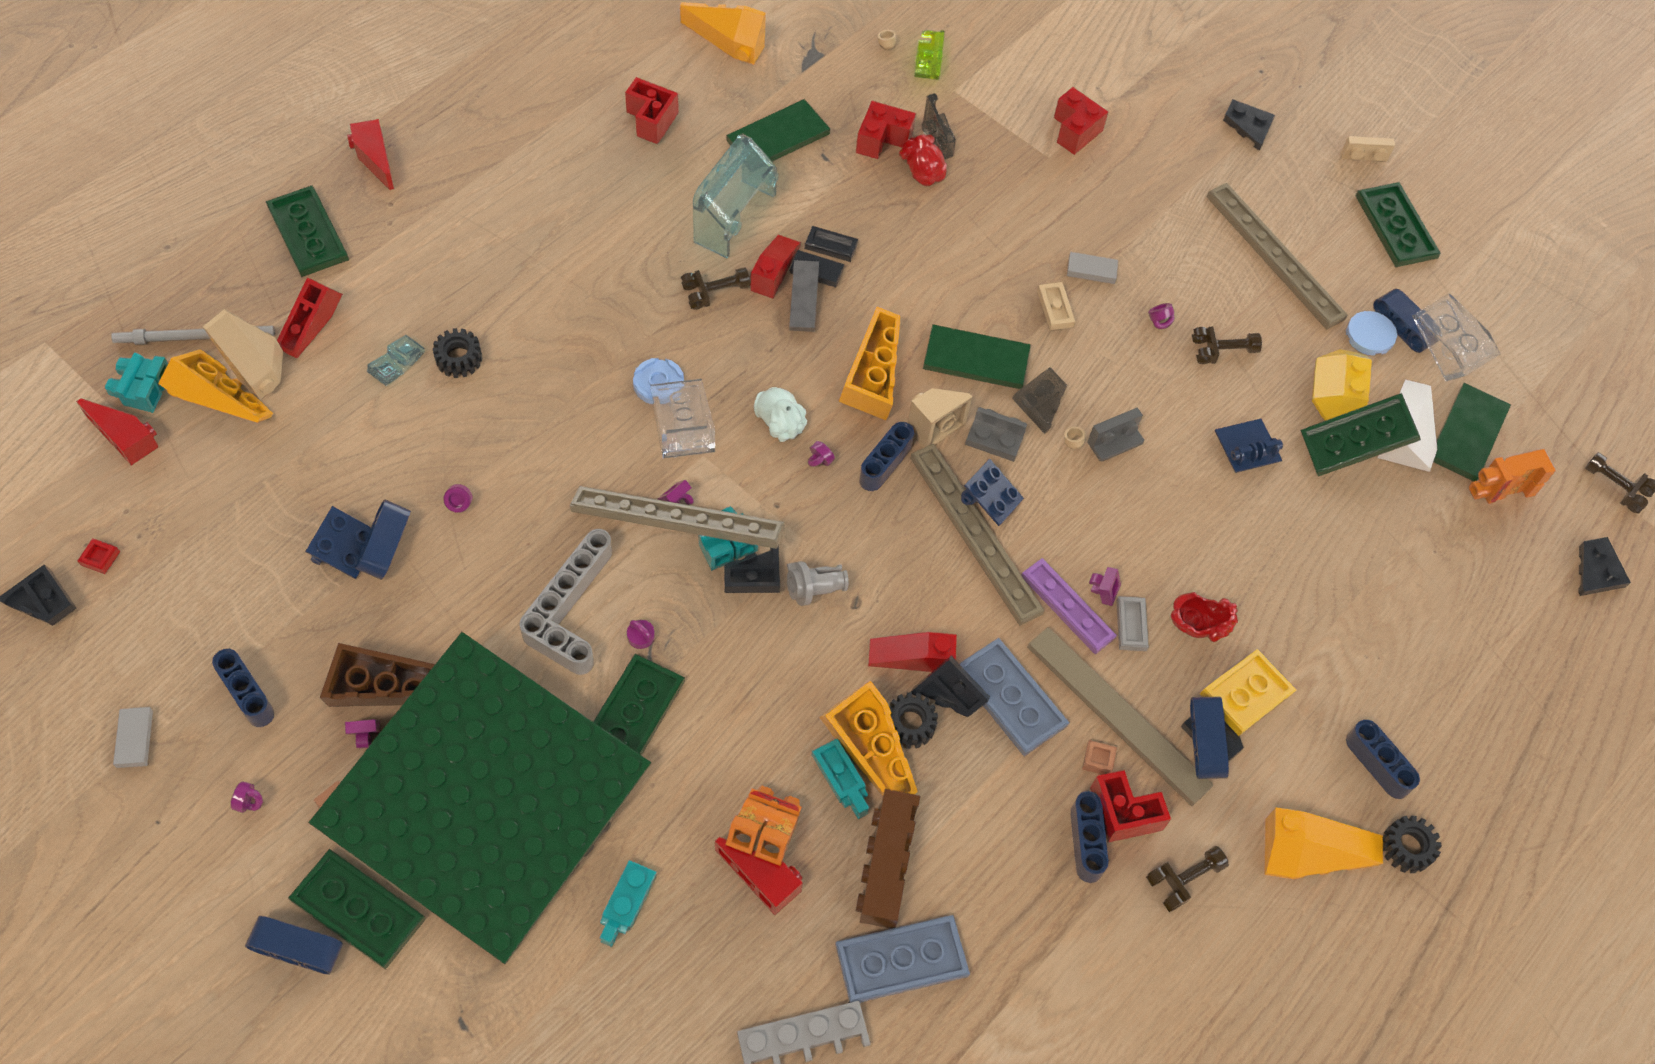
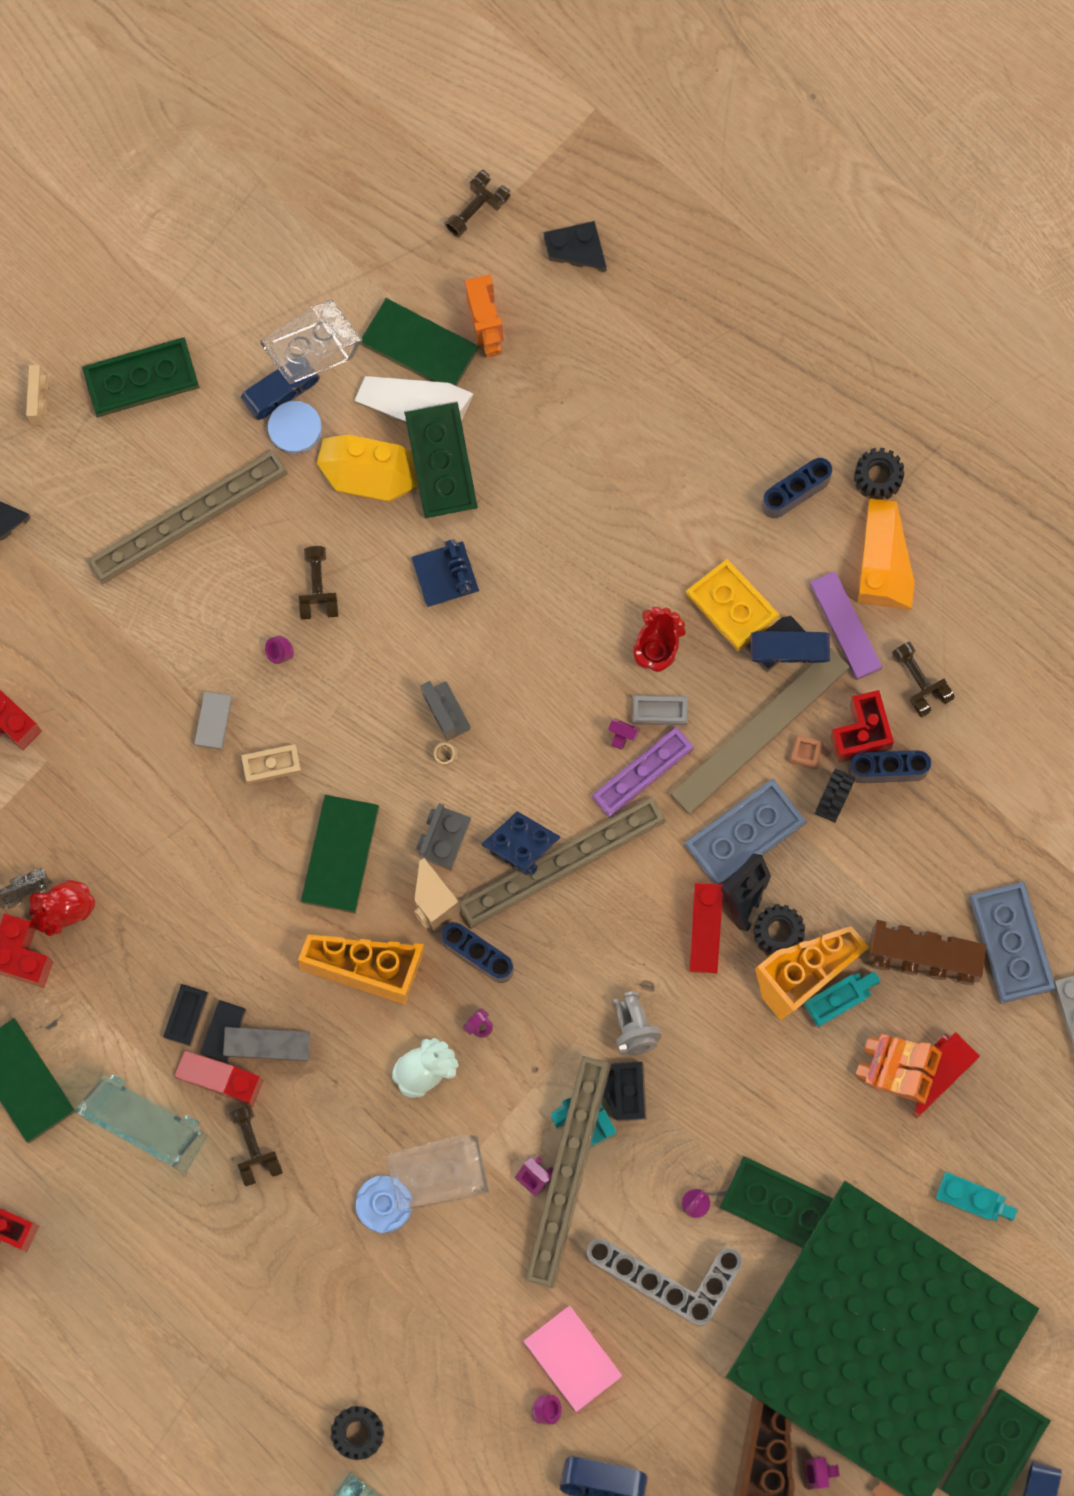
camera: 80 degrees left, 15 degrees up
clear smoke wing [1012,367,1067,434] -> none
none -> bright pink tile [524,1306,622,1412]
none -> medium lavender tile [810,571,882,680]
none -> black tyre [815,768,856,823]

